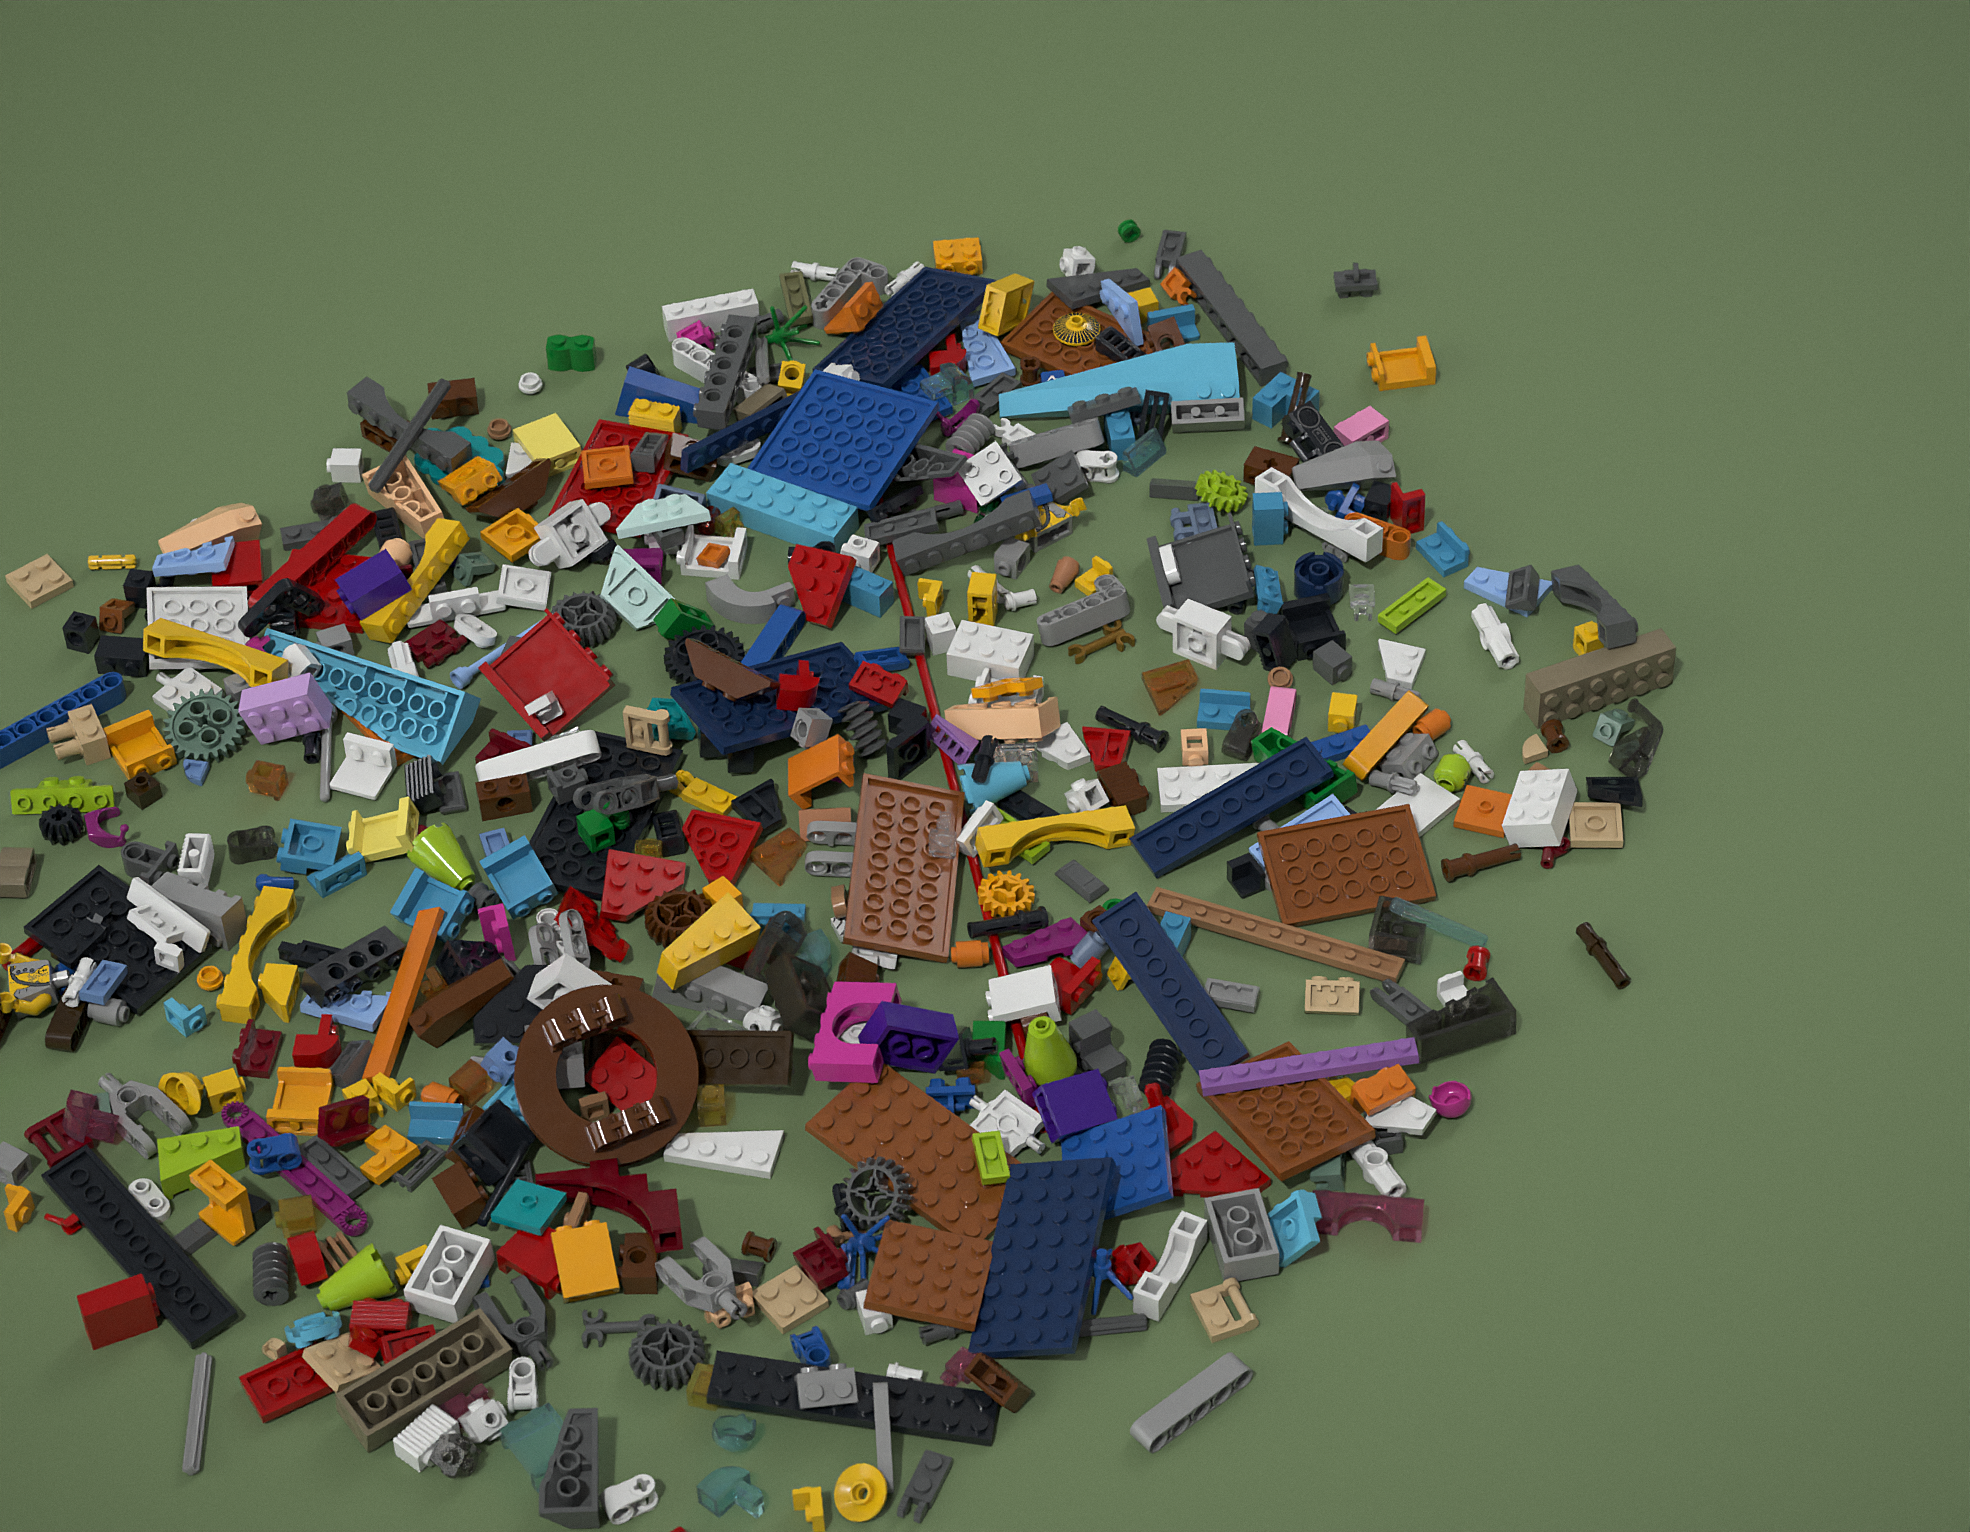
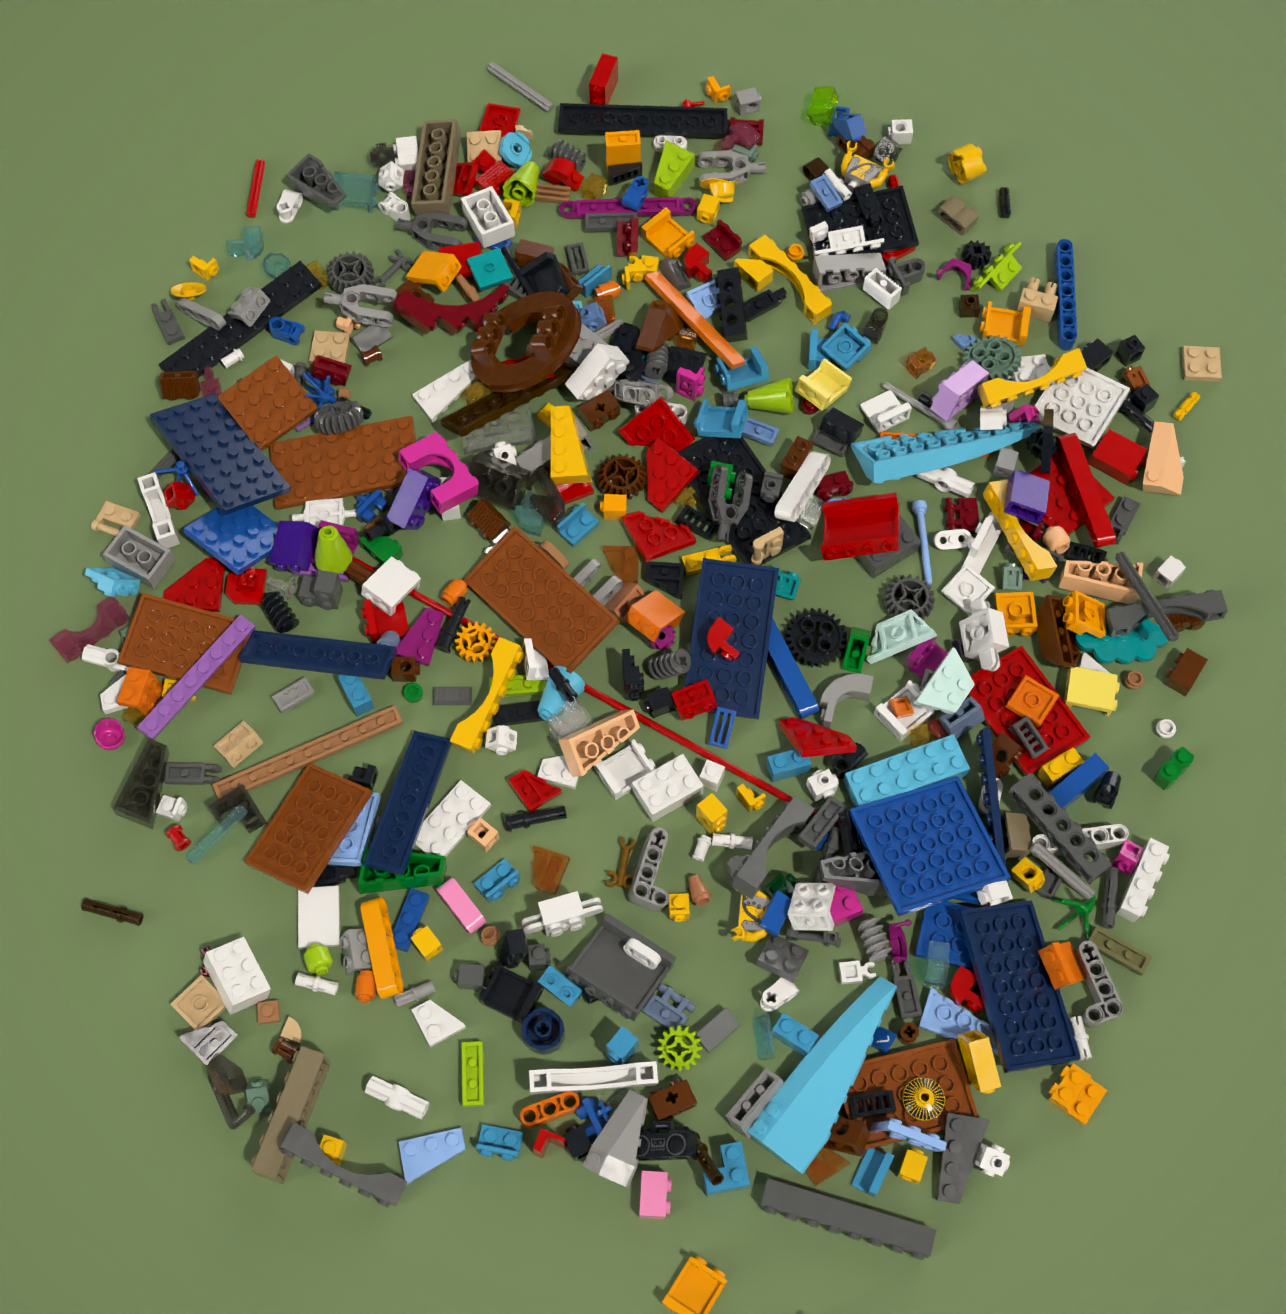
camera: 130 degrees right, 20 degrees up
light blue wing [152,536,235,577] -> none
medium azure bracket [163,997,207,1038] -> none
clear smoke brick [310,482,350,521] -> none
light orange plate [360,1125,421,1186] -> none
white bracket [525,691,564,724] -> none
reddish brown wedge [685,638,781,702] -> none
light grey brick [790,708,833,749] -> none
white pin [791,261,839,281] -> none
dark grey tile [899,616,925,655] -> none
clear plate [929,811,957,859] -> none
medium lavender slope [930,714,979,765] -> none
light orange plate [971,677,1043,702] -> none
lime plate [972,1130,1010,1185] -> none
light grey beam [1008,417,1104,468] -> none
dark grey plate [1067,387,1141,424] -> none
reddish brown brick [1097,761,1149,816] -> none
green bush [1117,219,1141,243] -> none
light grey beam [1130,1352,1253,1453] -> none
black tile [1138,389,1170,441] -> none
dark grey hinge [1154,230,1186,279] -> none
orange plate [1160,267,1197,306] -> none
clear smoke piece [1221,709,1262,762] -> none
clear plate [1349,584,1375,621] -> none
light grey axle [1369,770,1418,795] -> none
reddish brown pin [1441,843,1521,882] -> none
orange plate [1453,785,1512,838] -> none
dark grey slope [1505,565,1540,611] -> none

